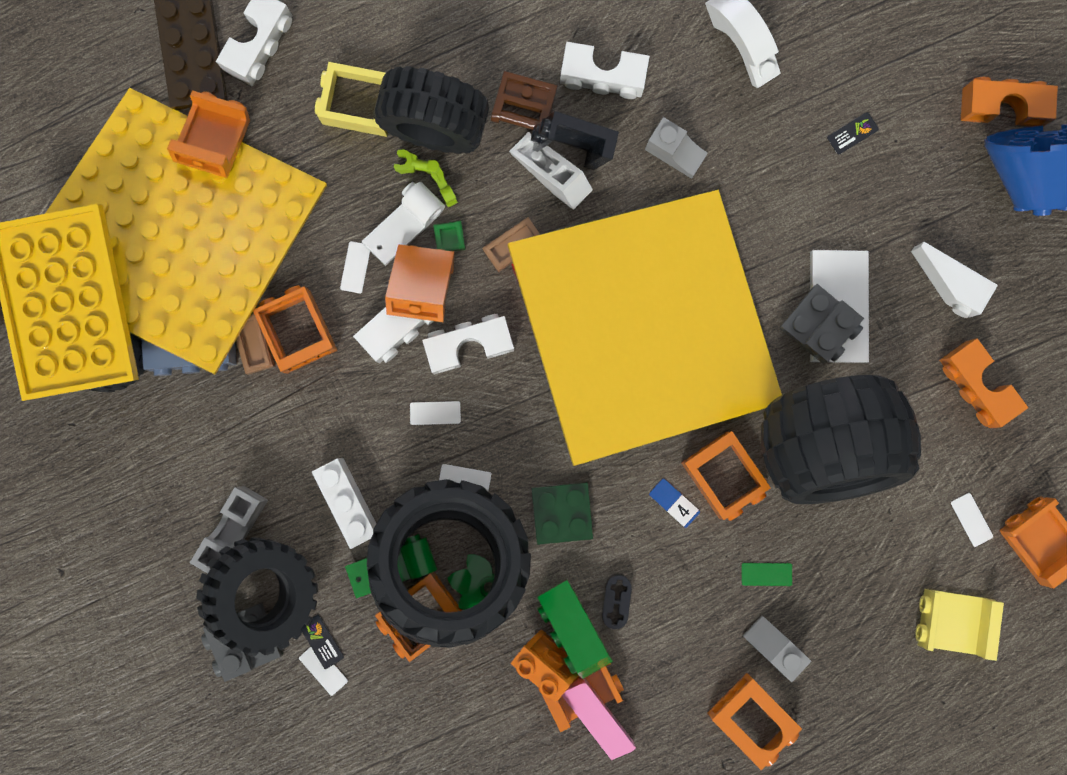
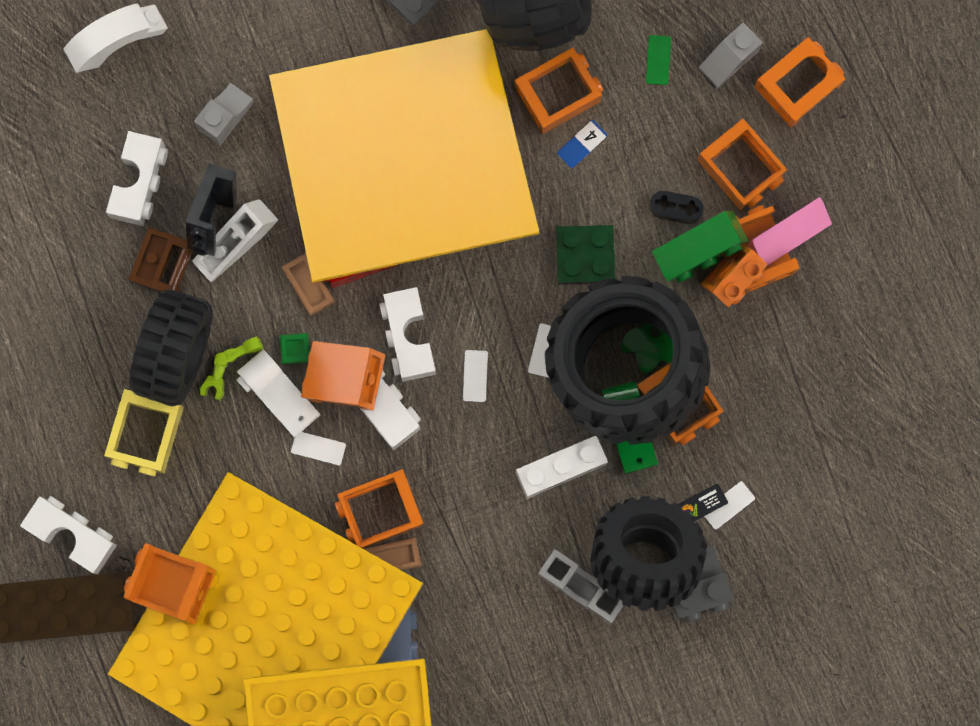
camera: 90 degrees left, 5 degrees down
none -> orange window [697,119,787,211]

